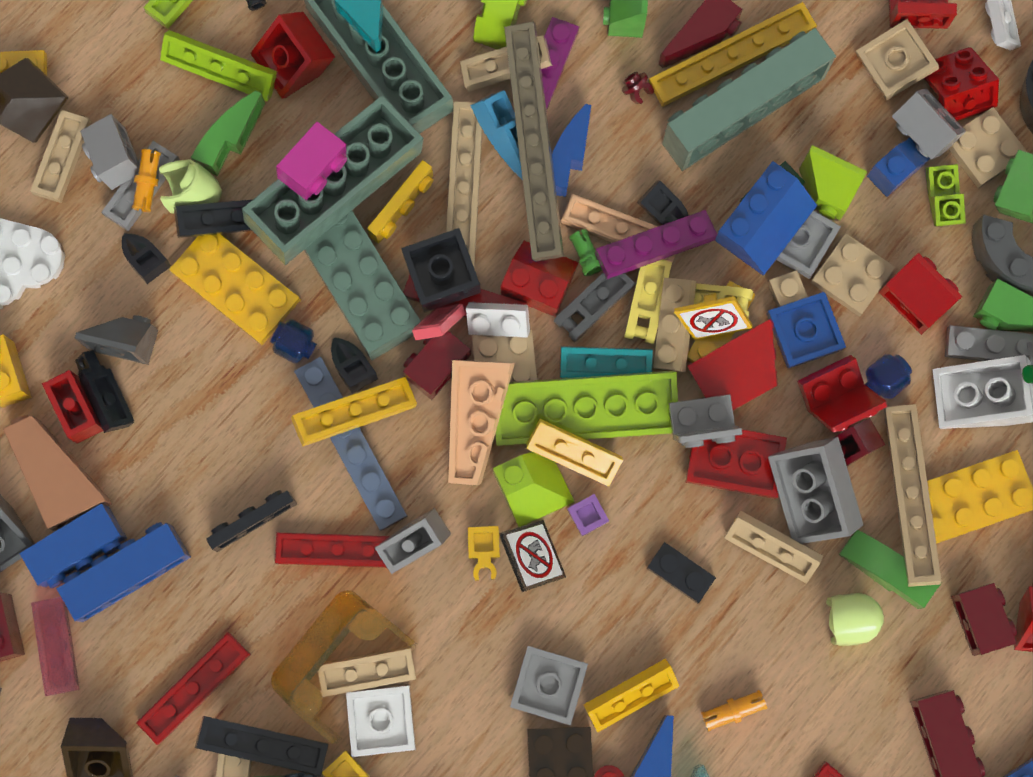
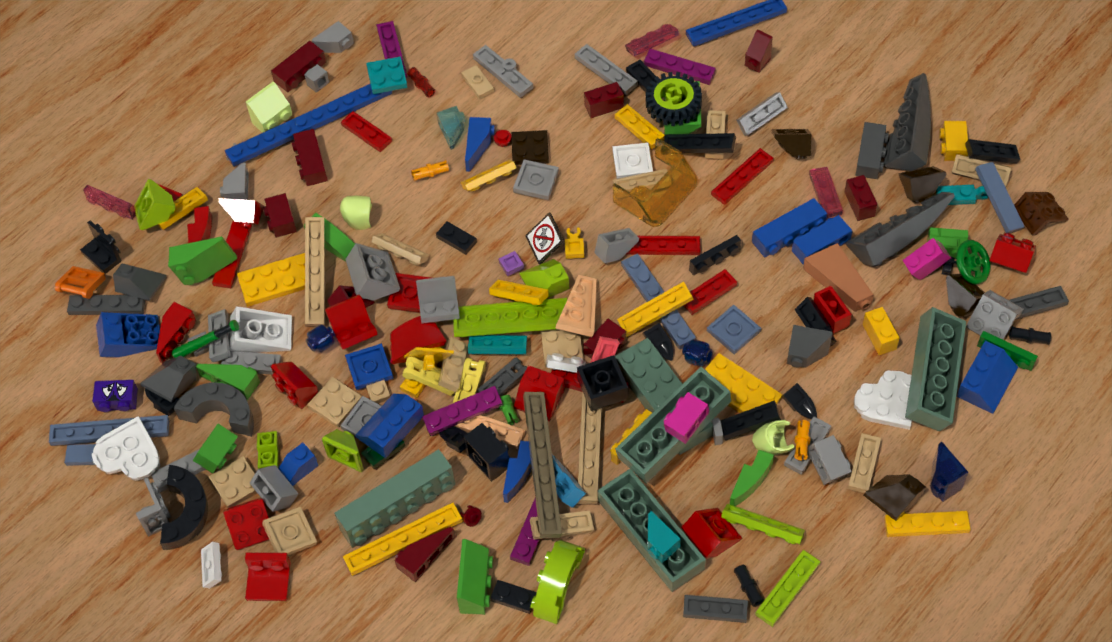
camera: 175 degrees left, 20 degrees down
none -> black brick [463,423,510,482]
none -> red plate [683,269,737,315]
none -> sand blue tile [707,305,761,354]

